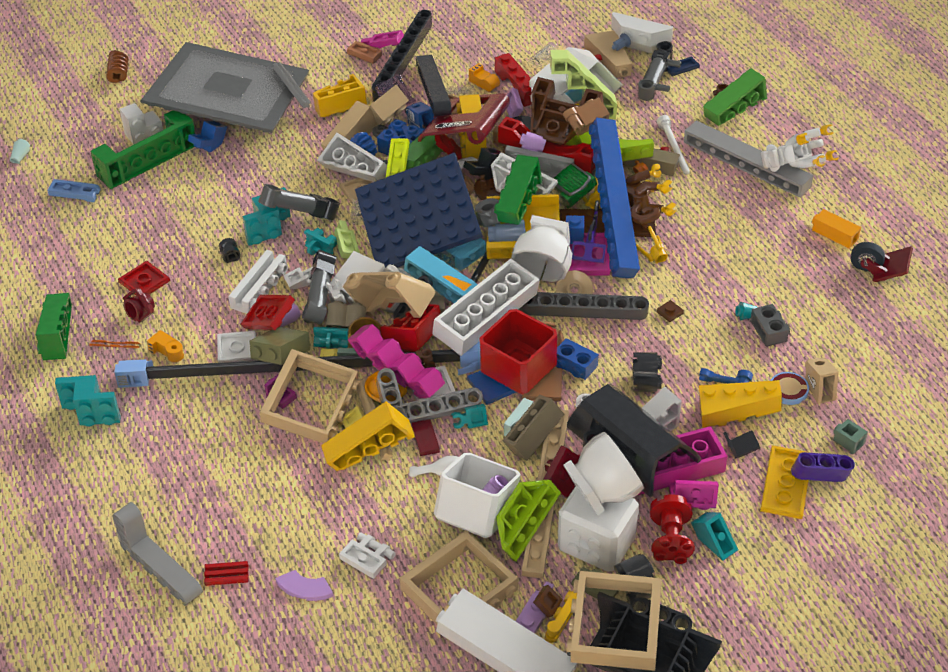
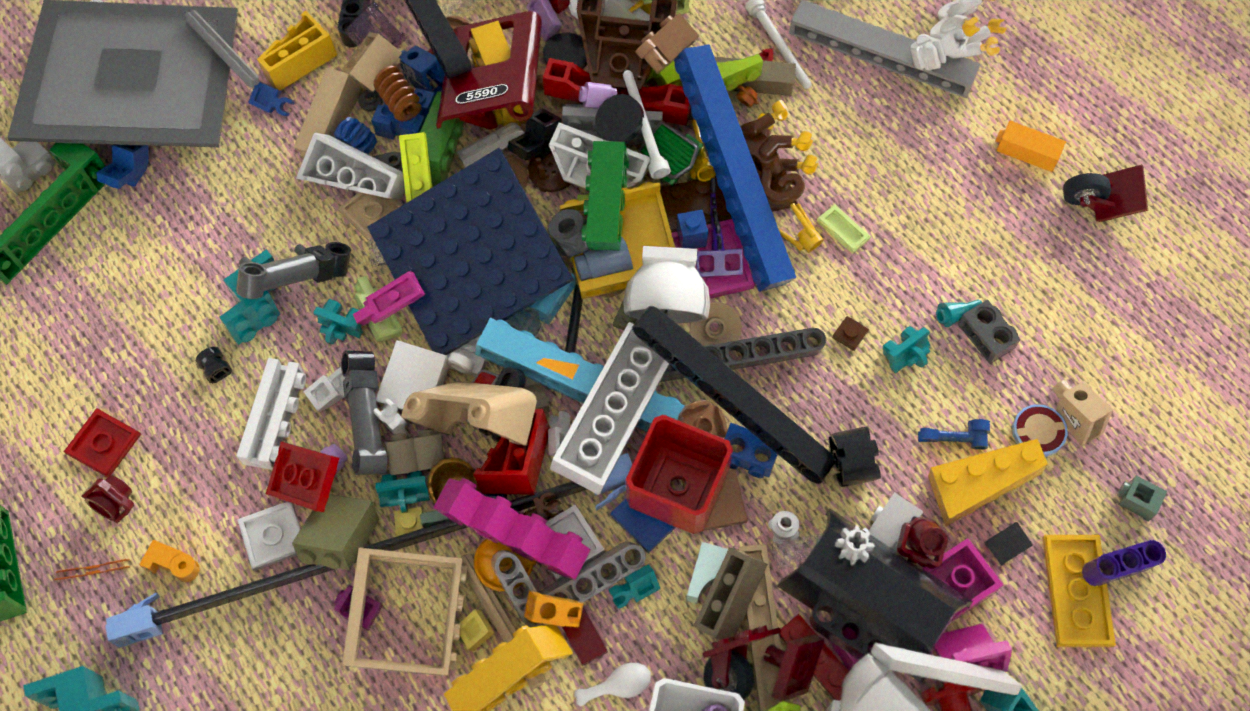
camera: 15 degrees left, 20 degrees up
none -> blue plate [248,81,295,116]
none -> dark pink hinge [353,271,425,326]
none -> dark orange piece [373,66,422,122]
none -> light orange leg [524,591,584,627]
none -> black tile [595,94,644,143]
none -> white piece [623,70,671,179]
none -> black beam [632,306,836,484]
none -> plate [702,625,782,700]
none -> yellowish green tile [817,204,871,254]
none -> white gear [835,525,875,565]
none -> white tile [871,643,1022,695]
none -> teal hips [883,326,931,374]
none -> dark red piece [897,517,948,569]

